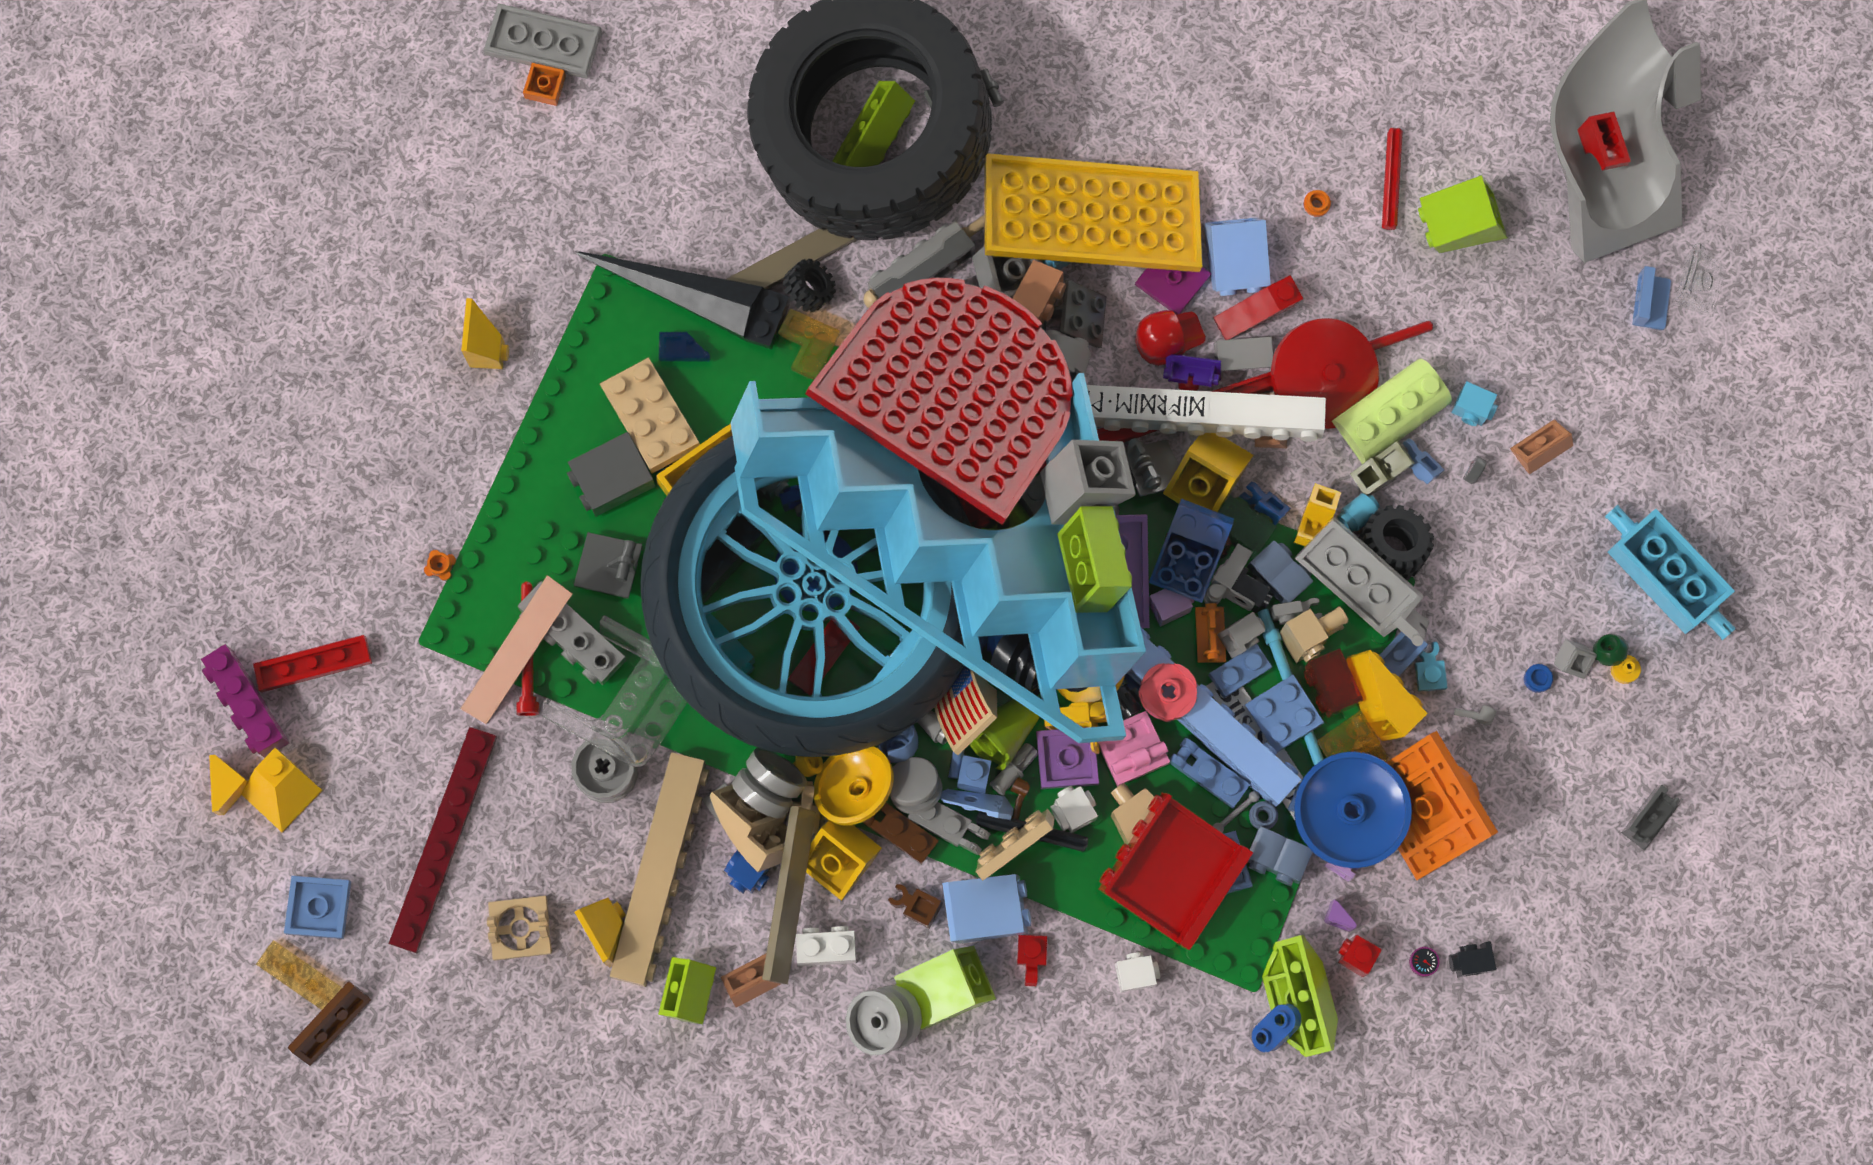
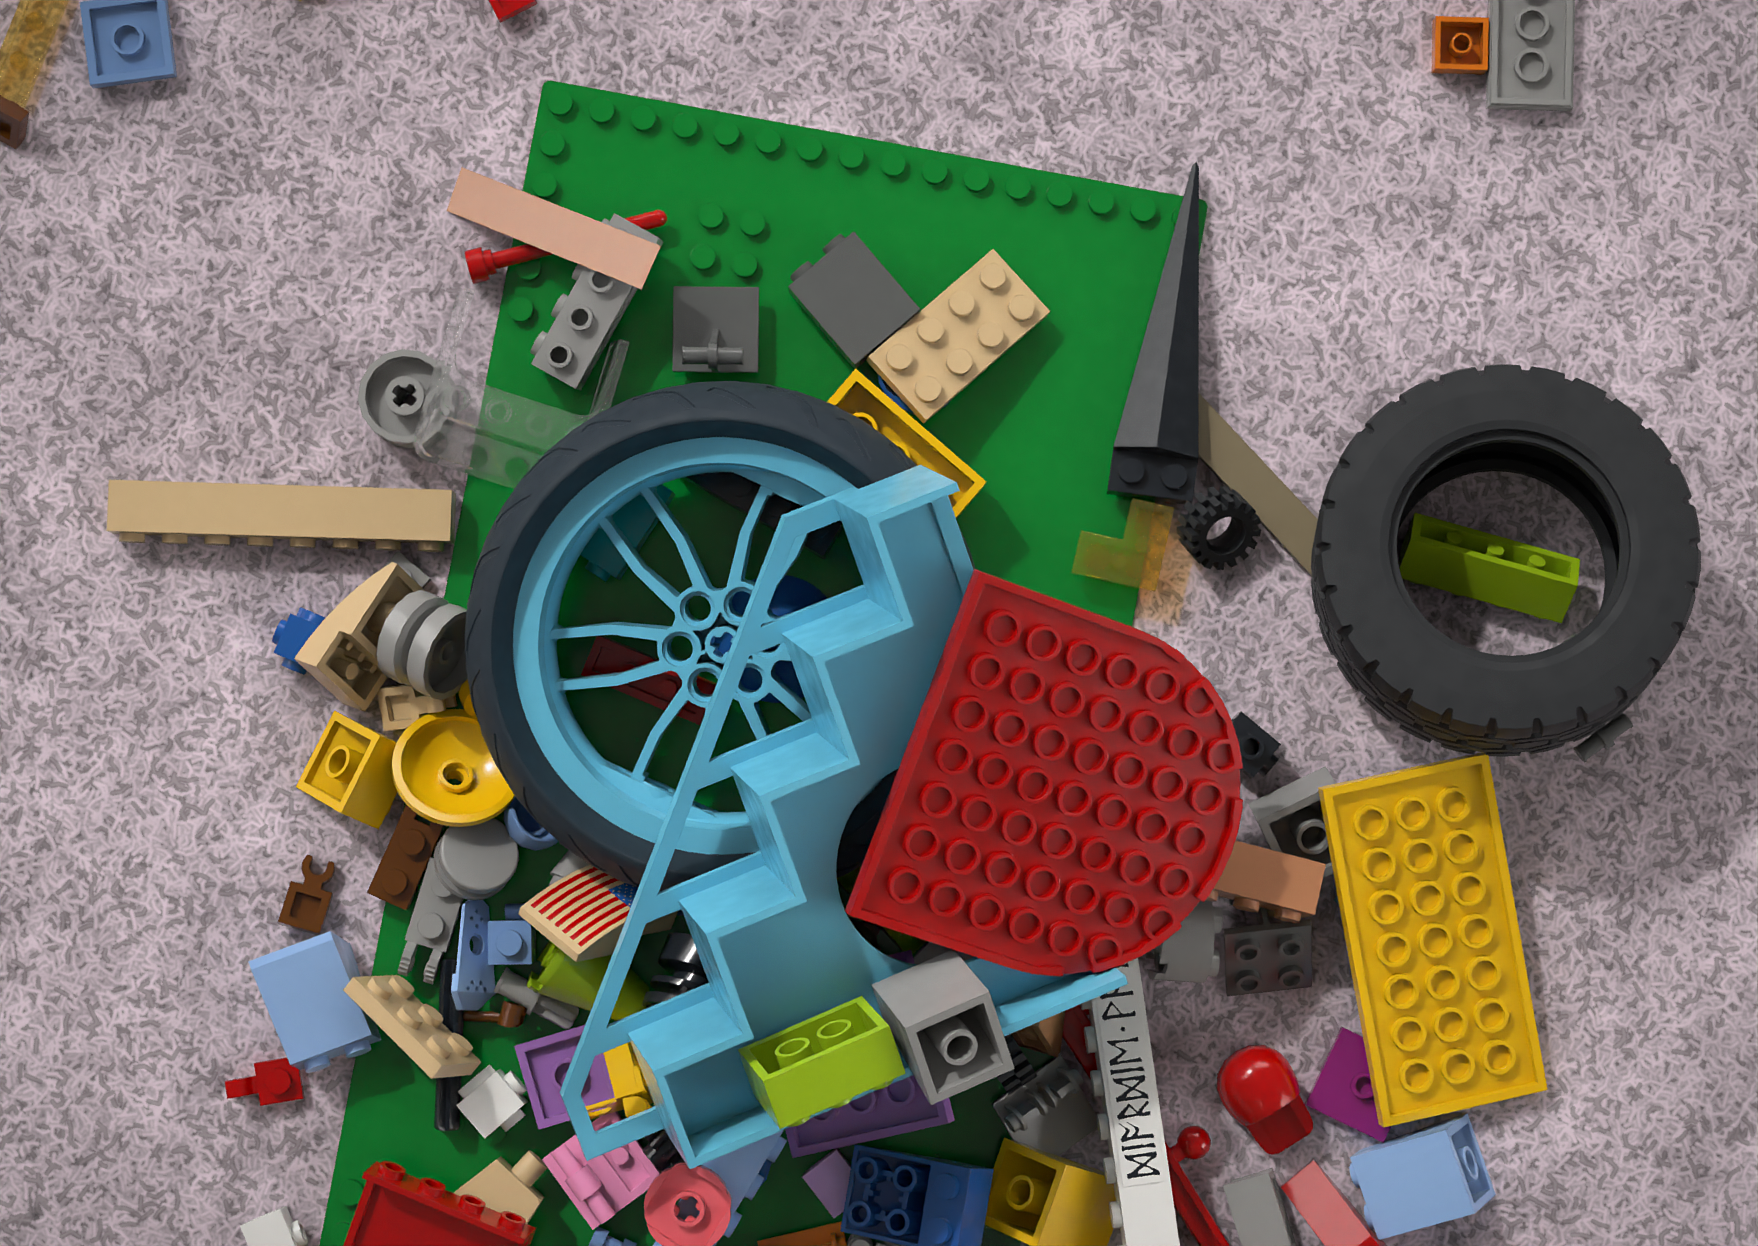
camera: 80 degrees right, 10 degrees up
dark red plate [388,727,497,954] -> none
orange plate [424,550,456,581] -> none
yellow slope [461,298,509,369] -> none
tan piece [487,896,552,961] -> none
yellow slope [574,897,626,968] -> none
lime brick [658,957,716,1025] -> none
clear blue tile [659,332,710,361] -> none
nougat slope [721,954,781,1008] -> none
dark tan tile [762,806,816,985] -> none
white brick [796,926,856,966] -> none
light grey wheel [845,985,922,1055] -> none
piece [863,214,985,308] -> none
lime slope [894,945,996,1030] -> none
dark purple hinge [1163,355,1221,388] -> none

